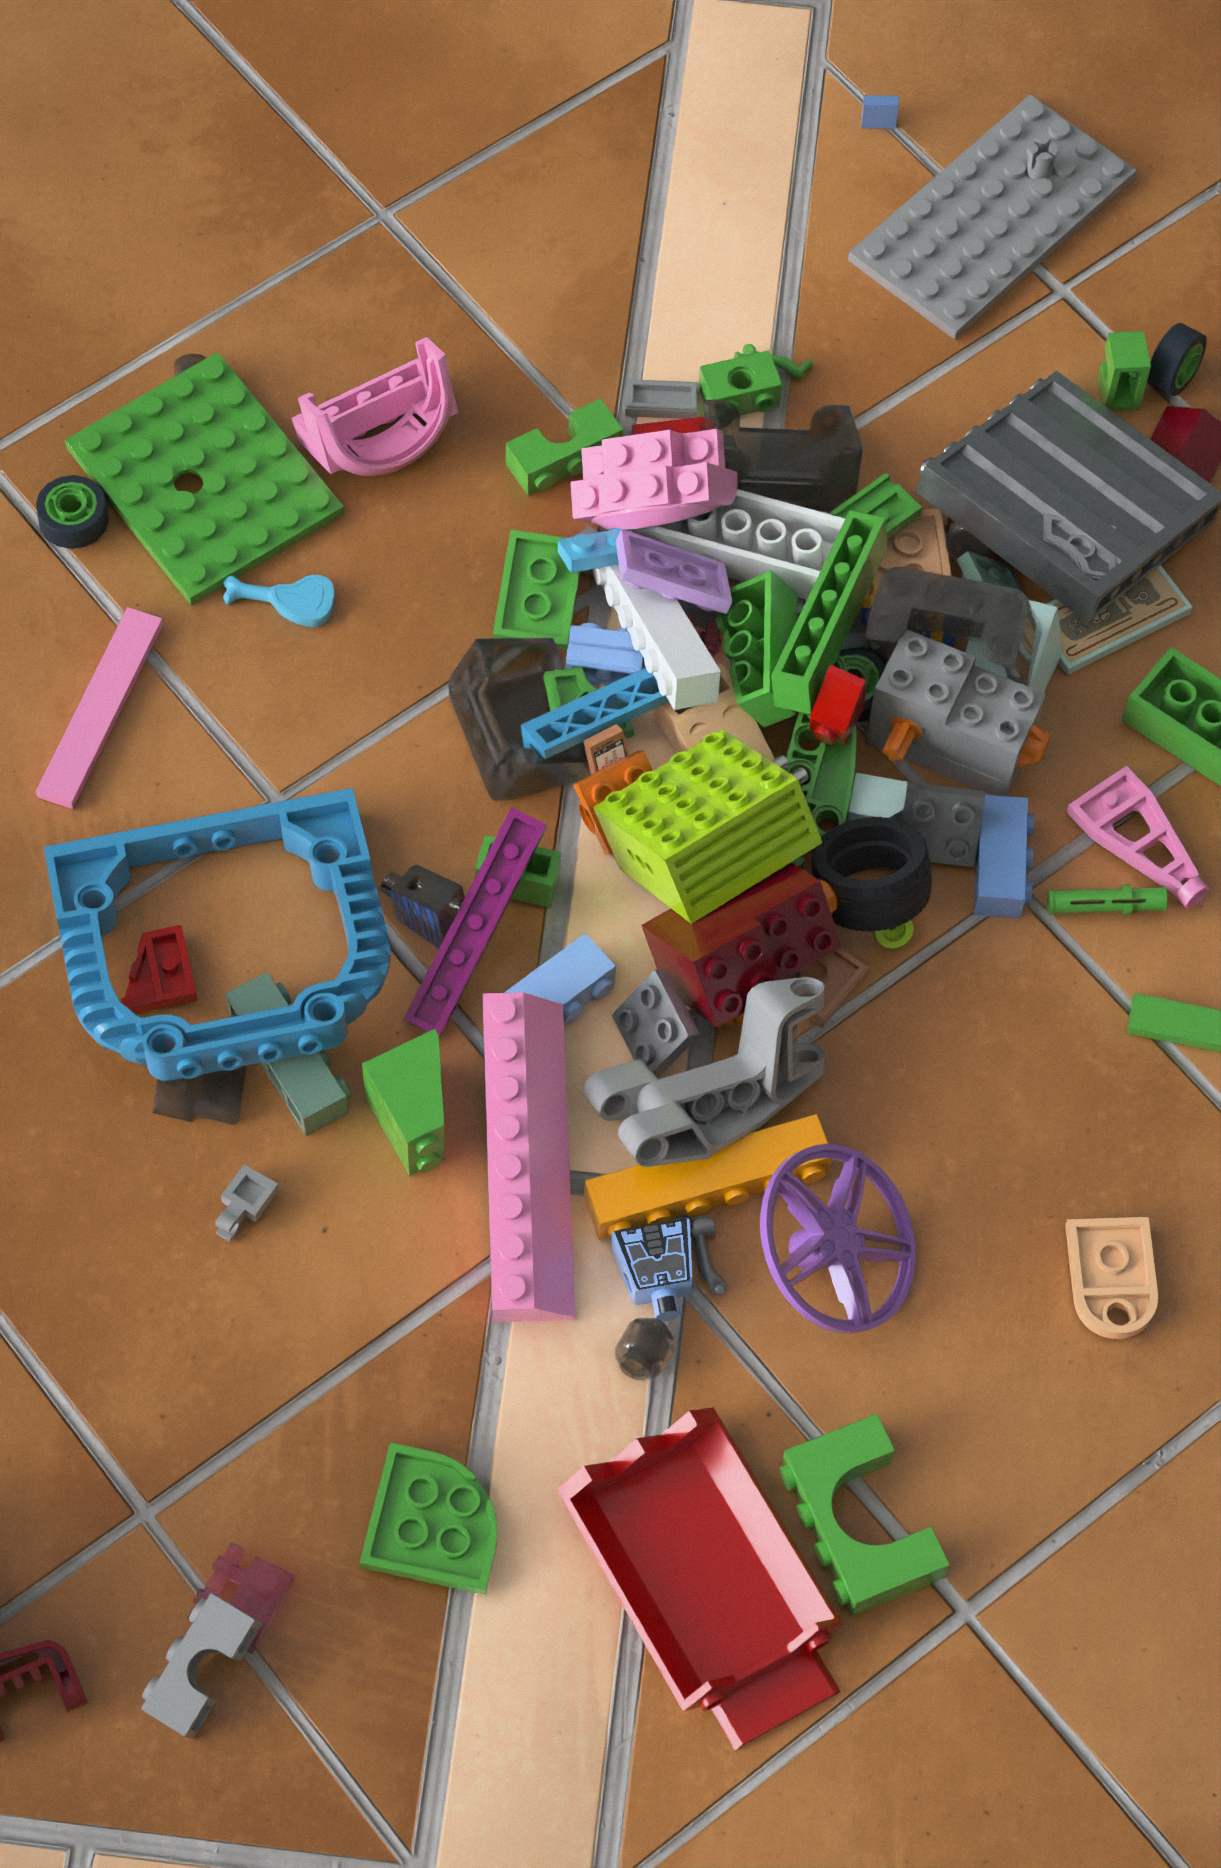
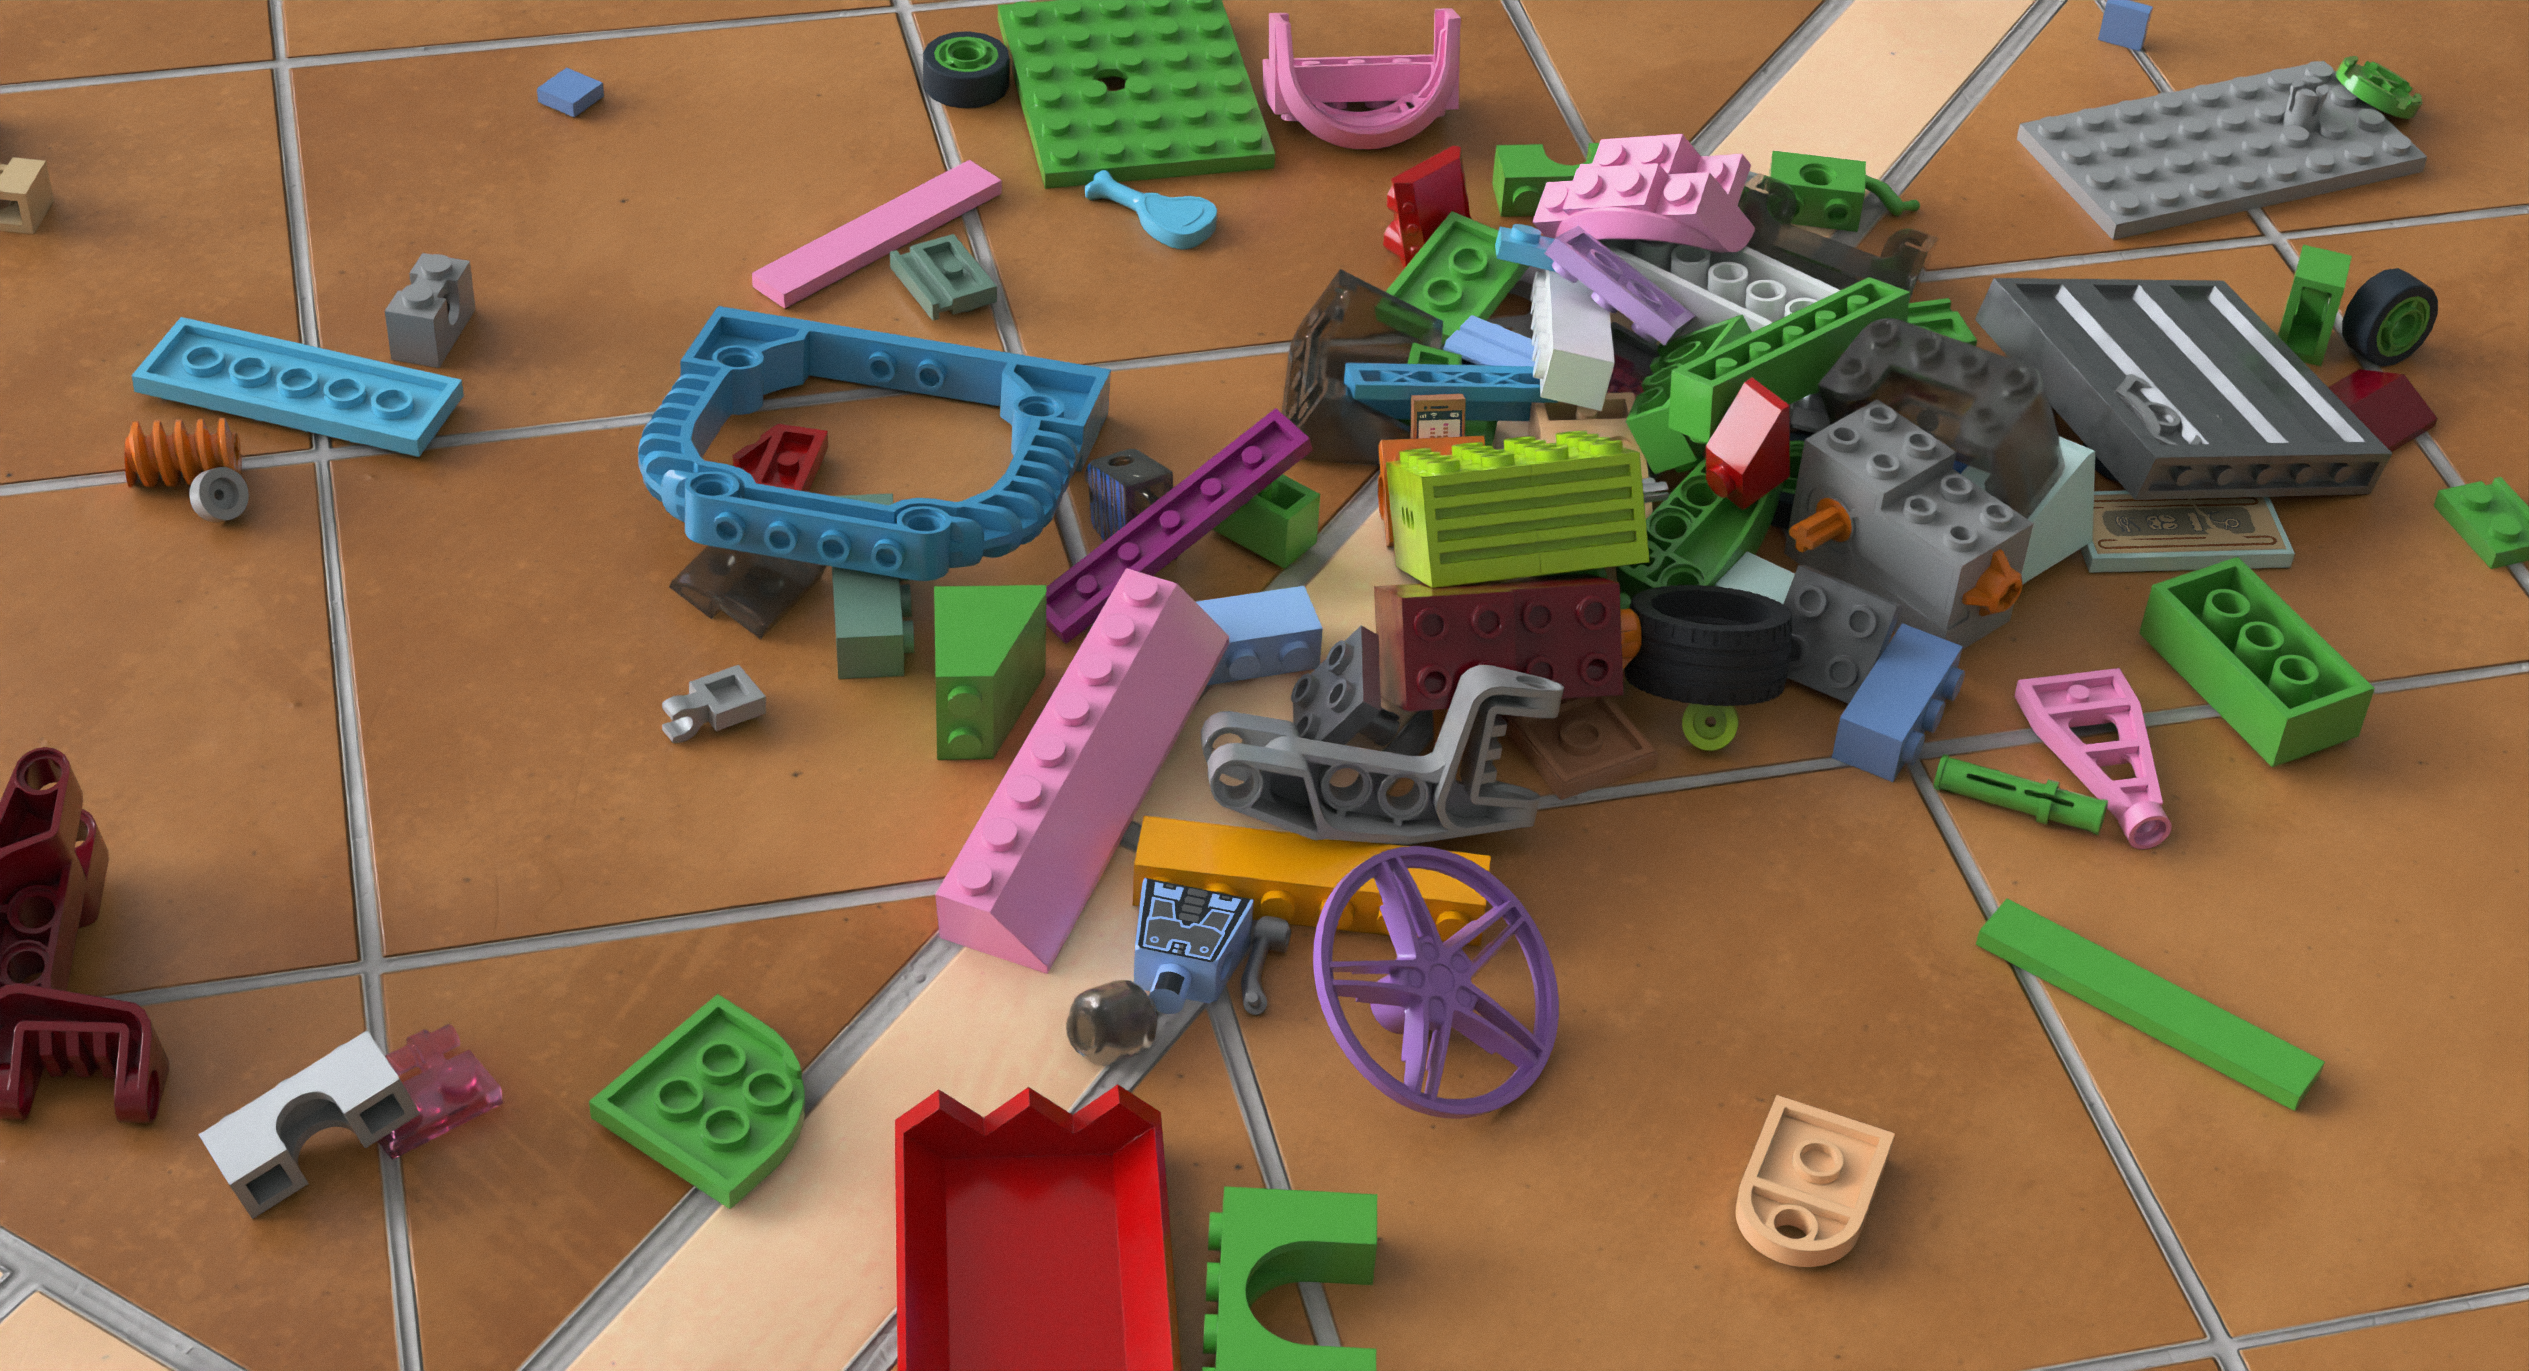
camera: 25 degrees right, 20 degrees down
none -> sand green plate [890,234,997,321]
none -> red slope [1383,146,1472,269]
none -> bright green tile [2336,56,2422,119]

